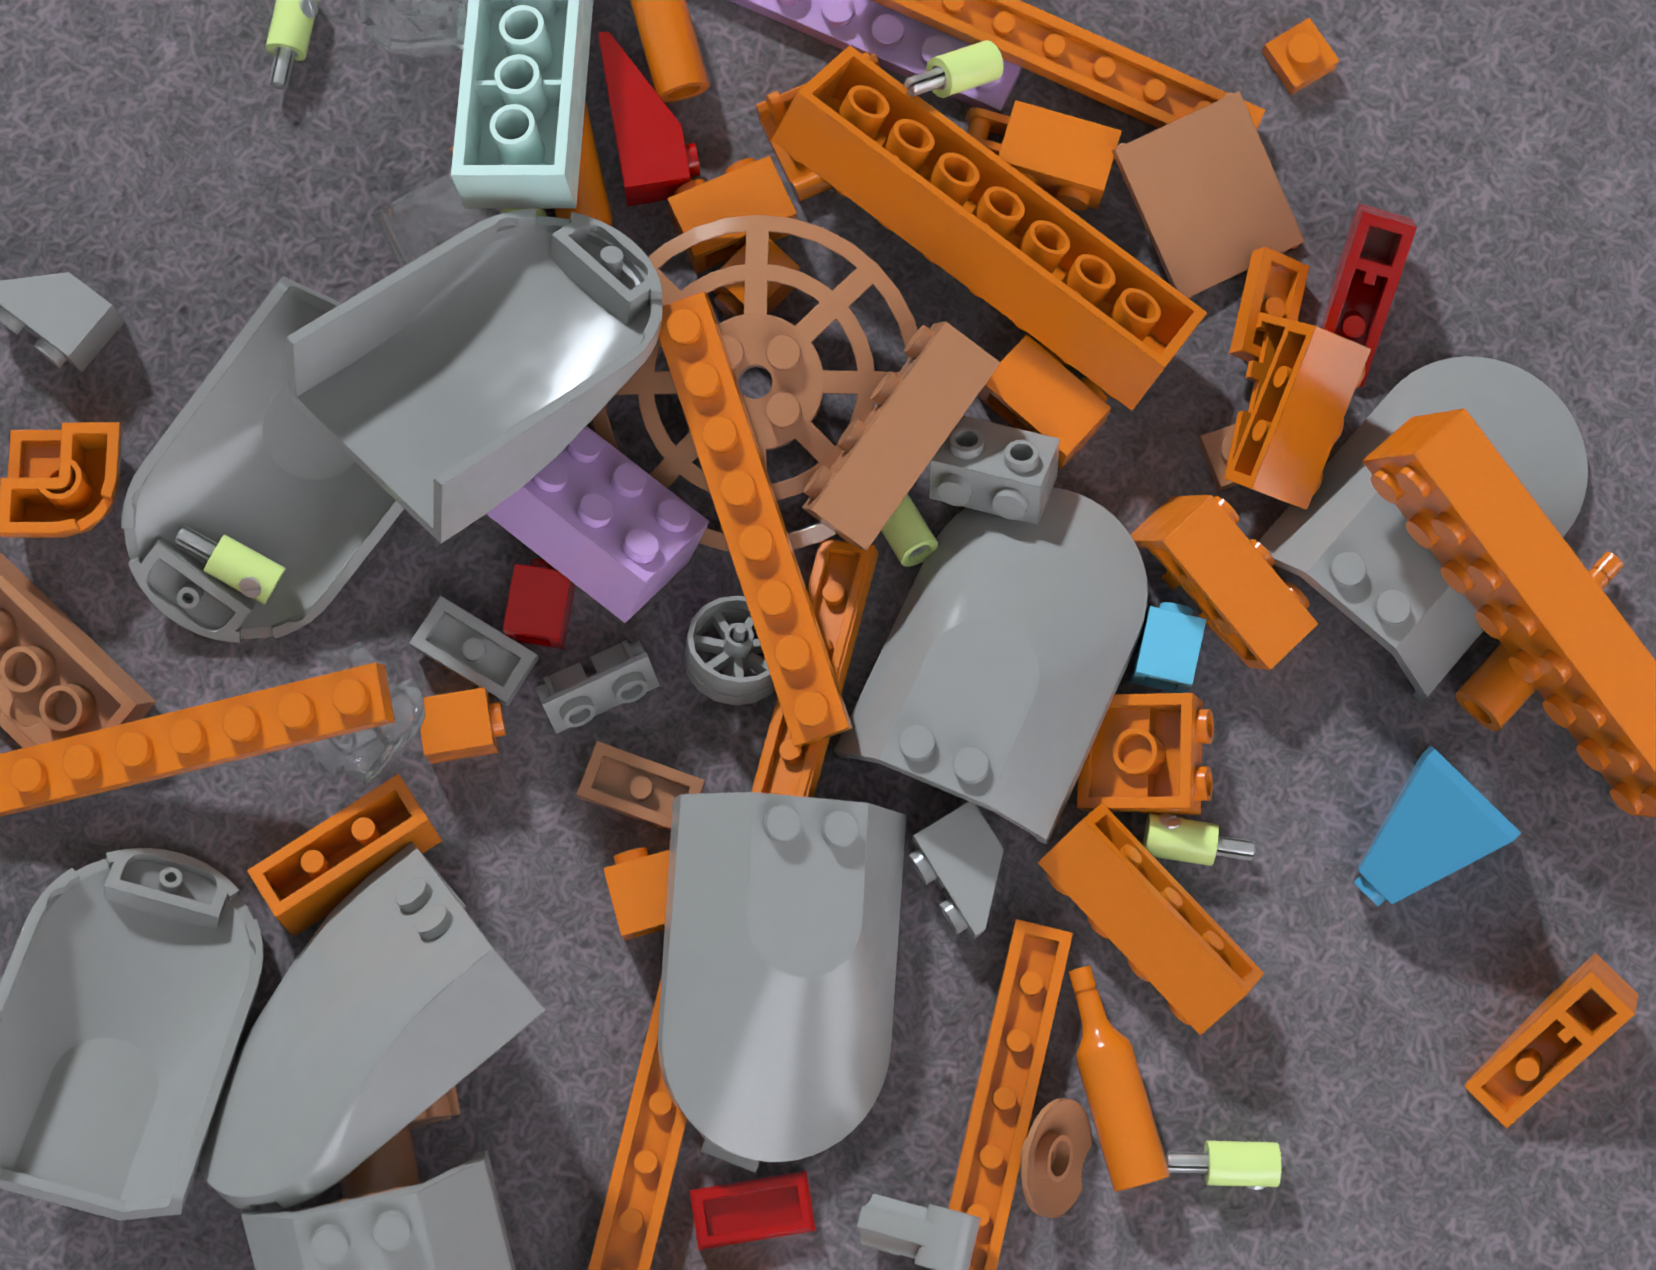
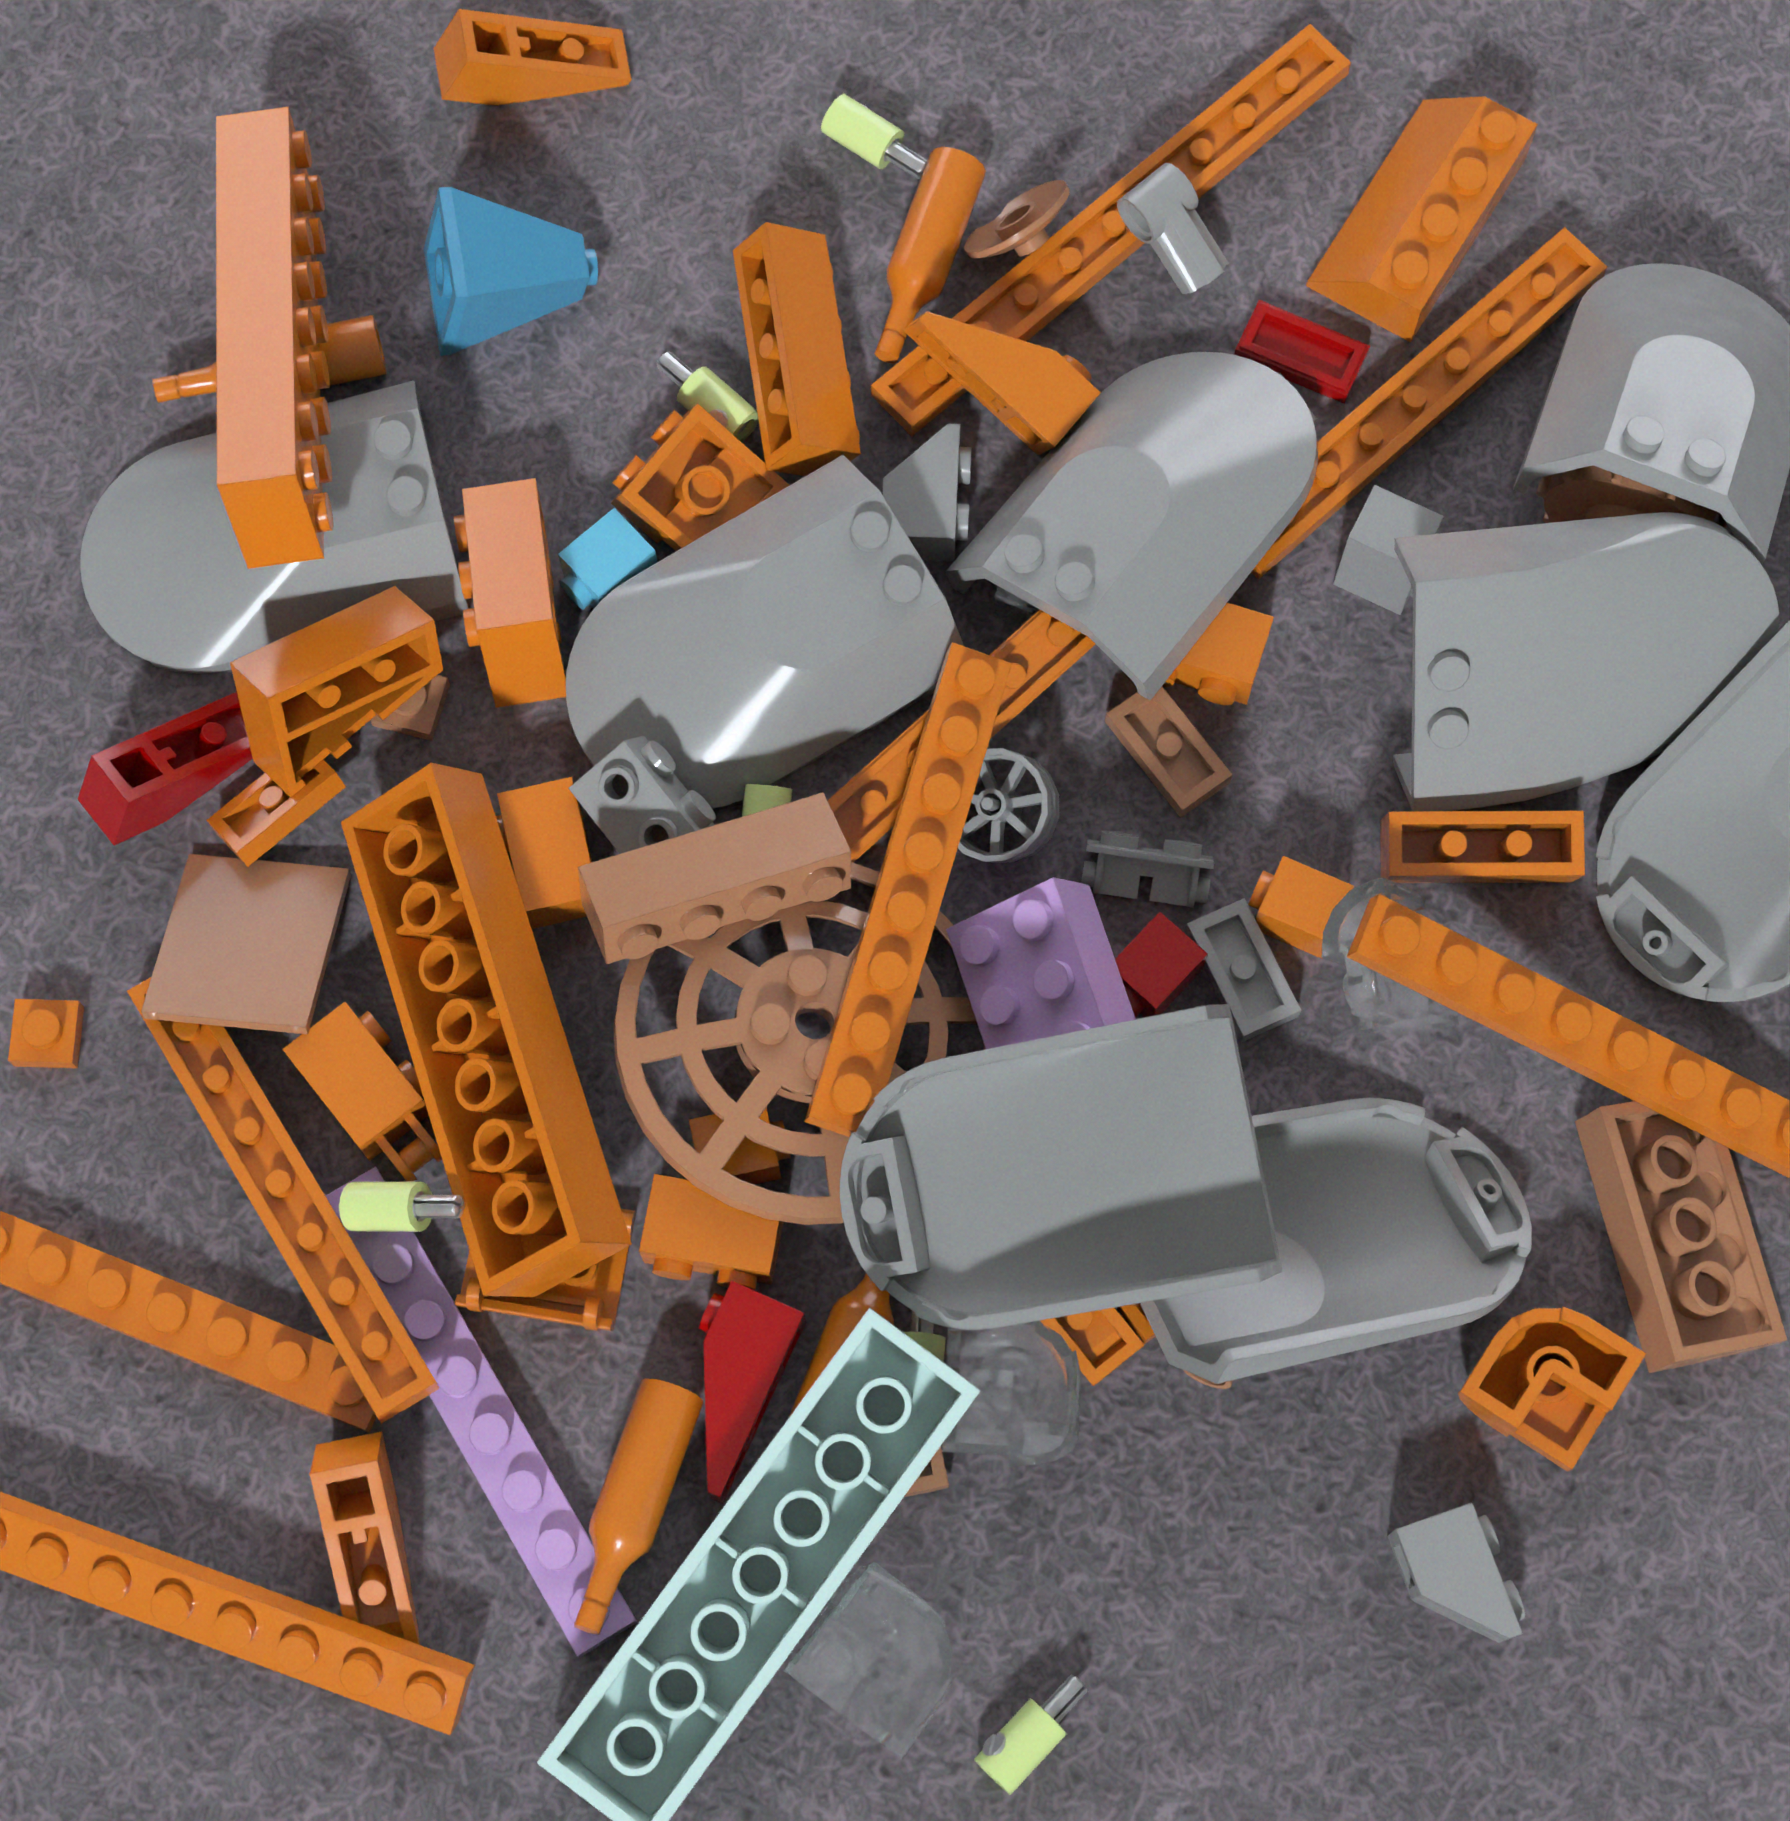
camera: 140 degrees left, 5 degrees down
yellowish green piece [175,526,286,605] -> none
none -> orange slope [904,311,1101,455]
none -> light grey brick [1333,485,1444,615]

